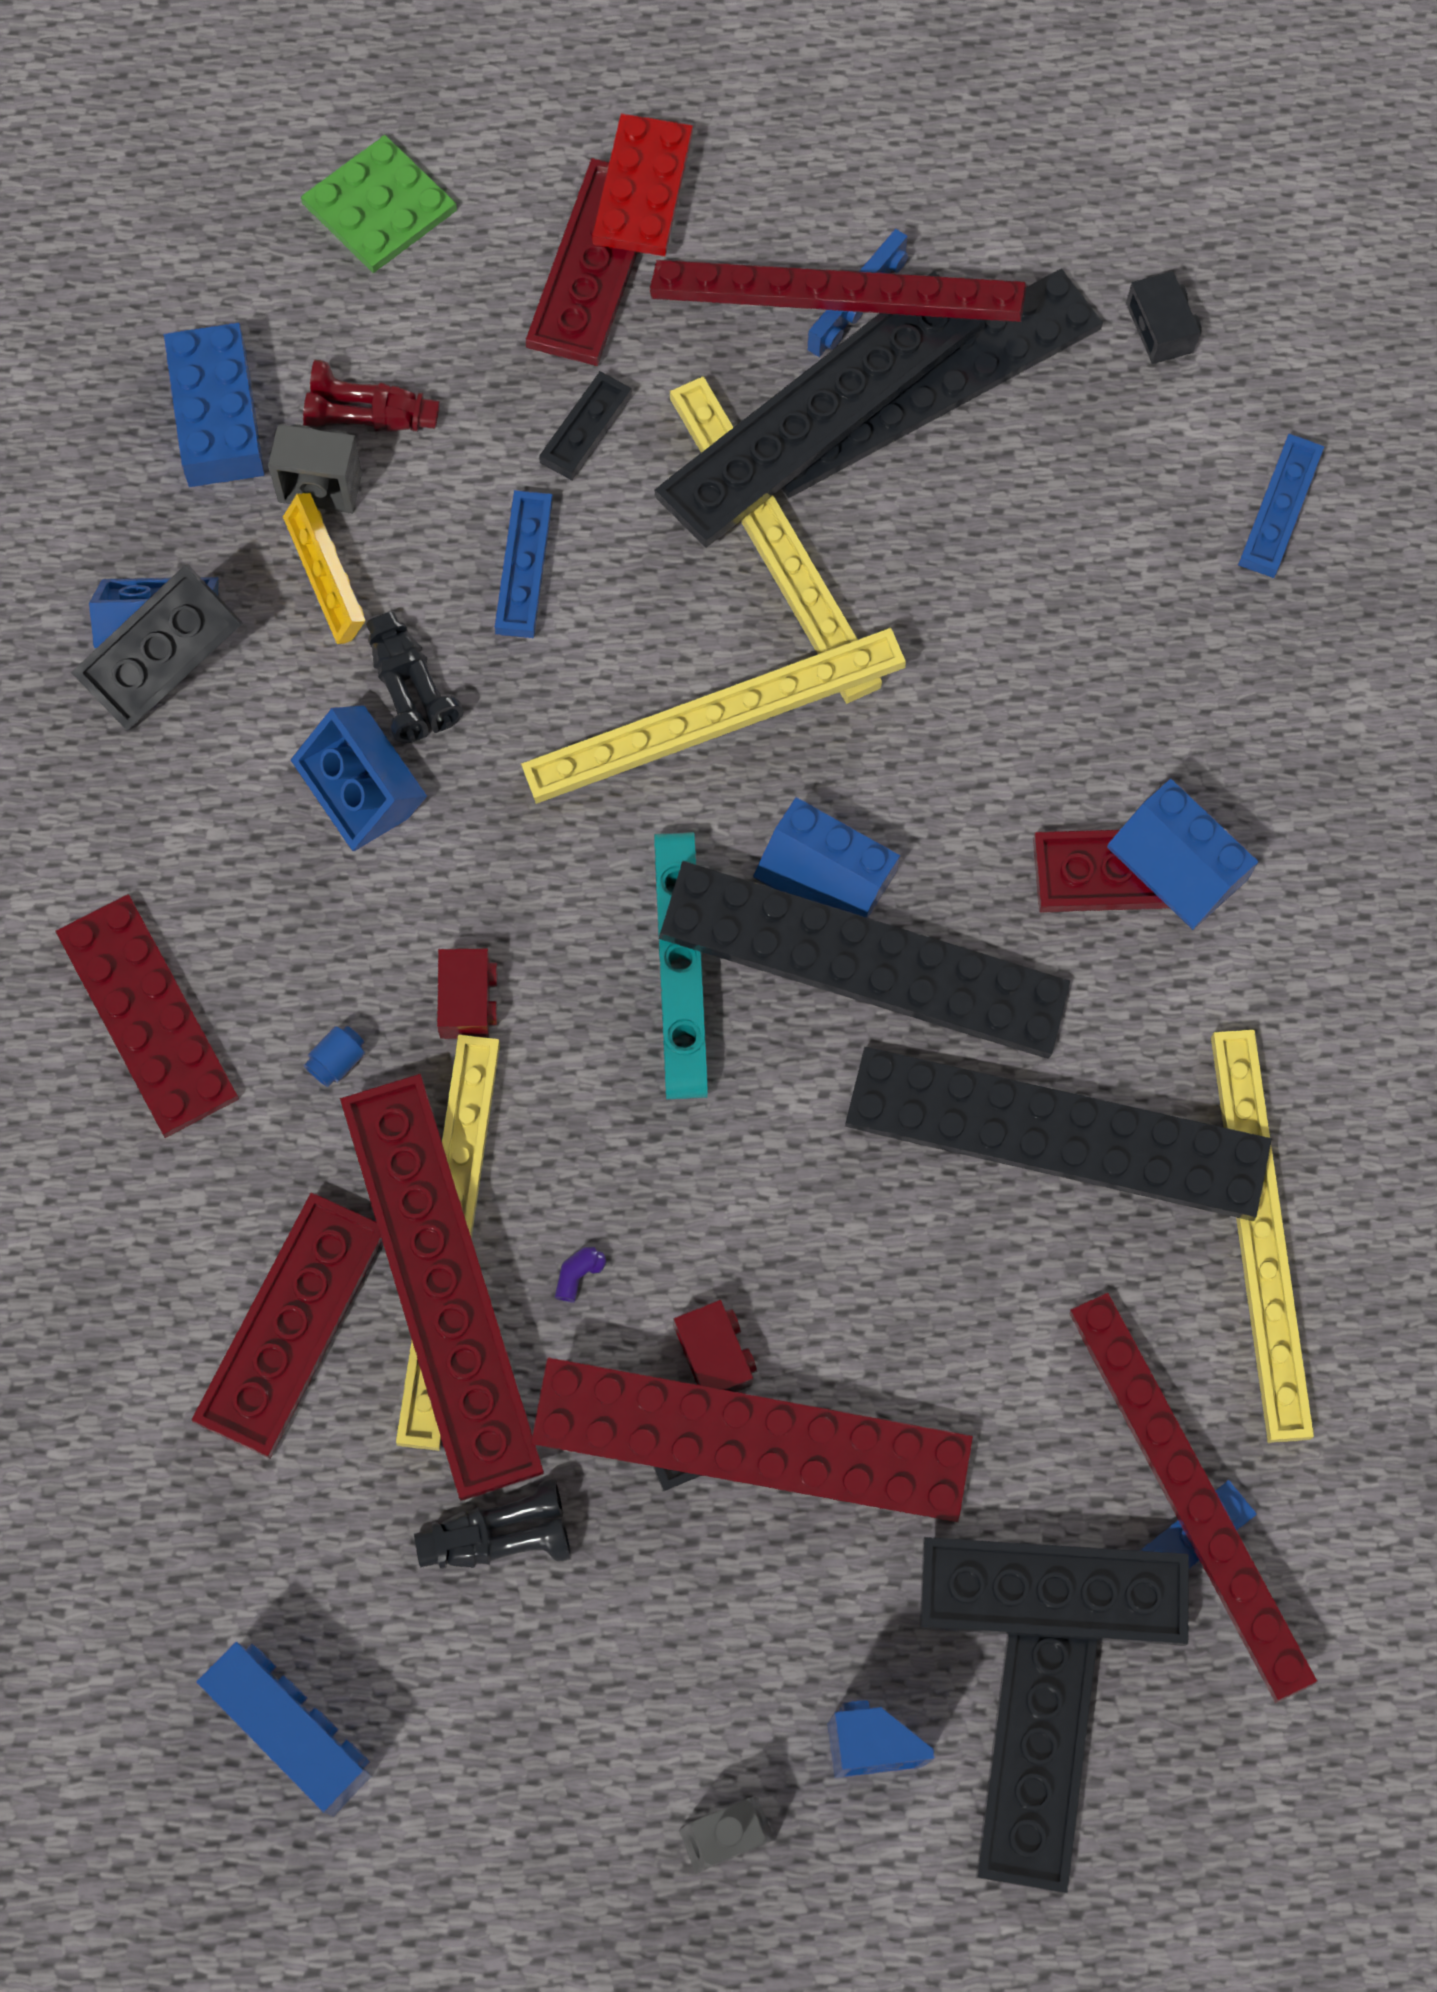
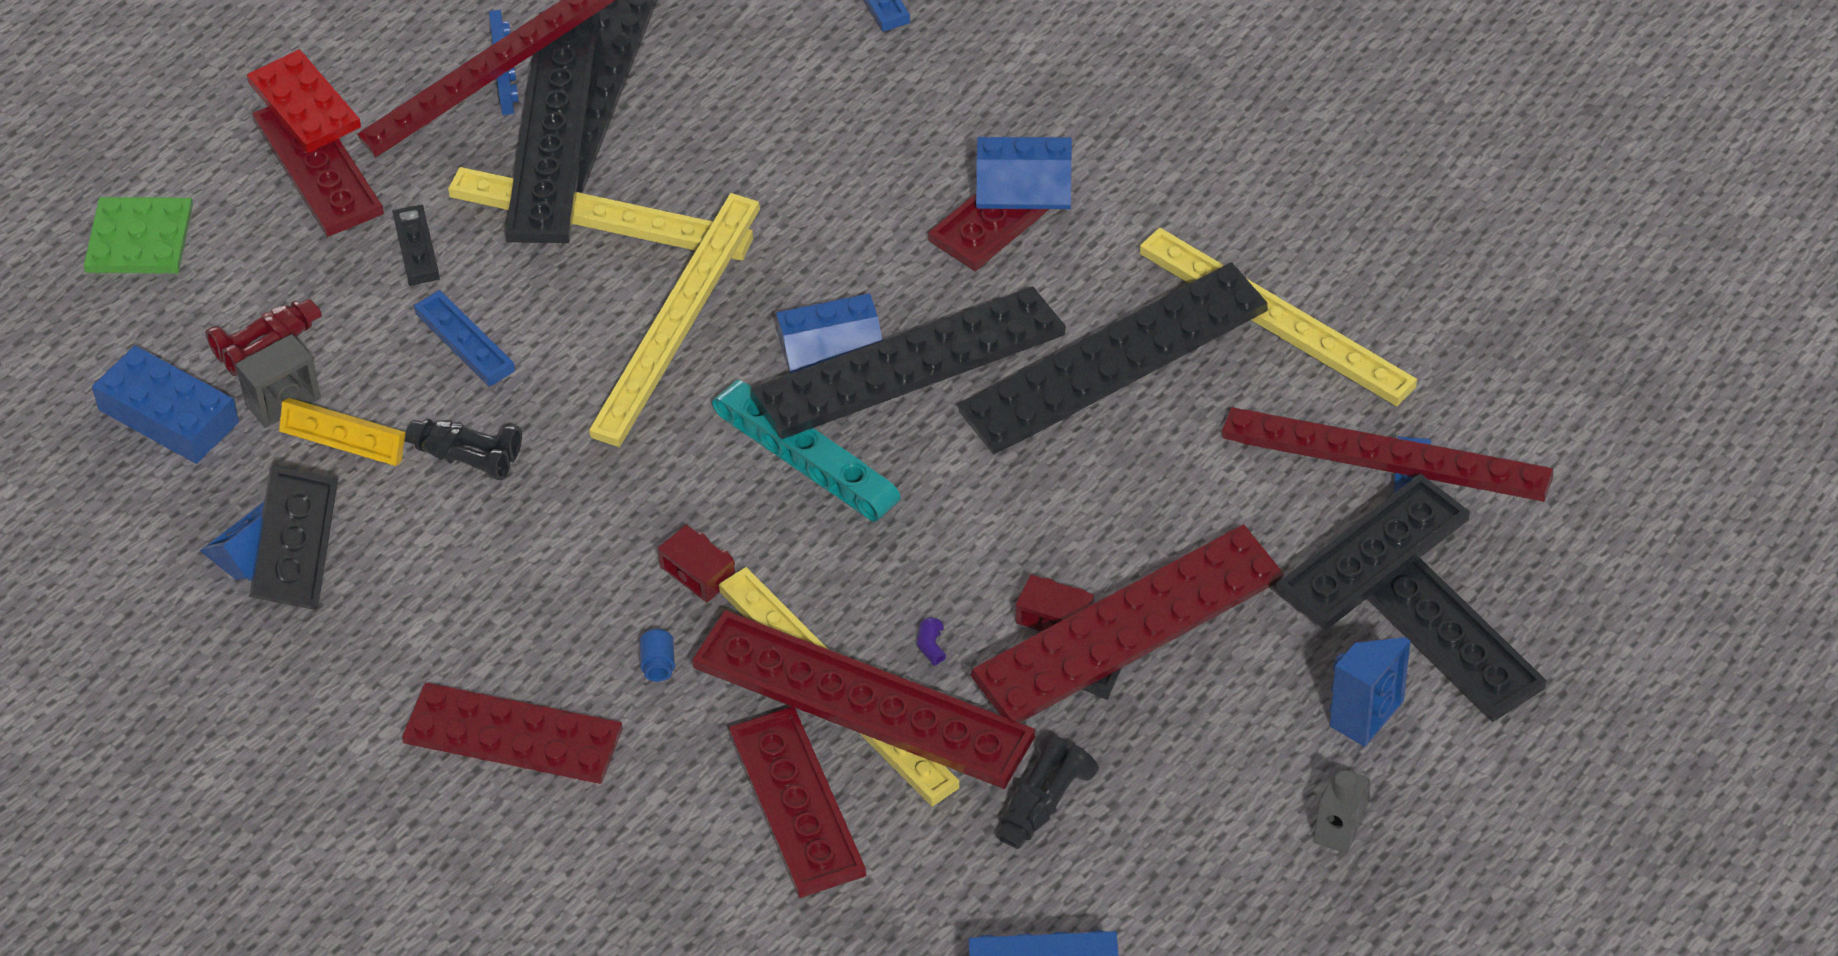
camera: 40 degrees left, 20 degrees down
blue slope [290,705,427,851] -> none

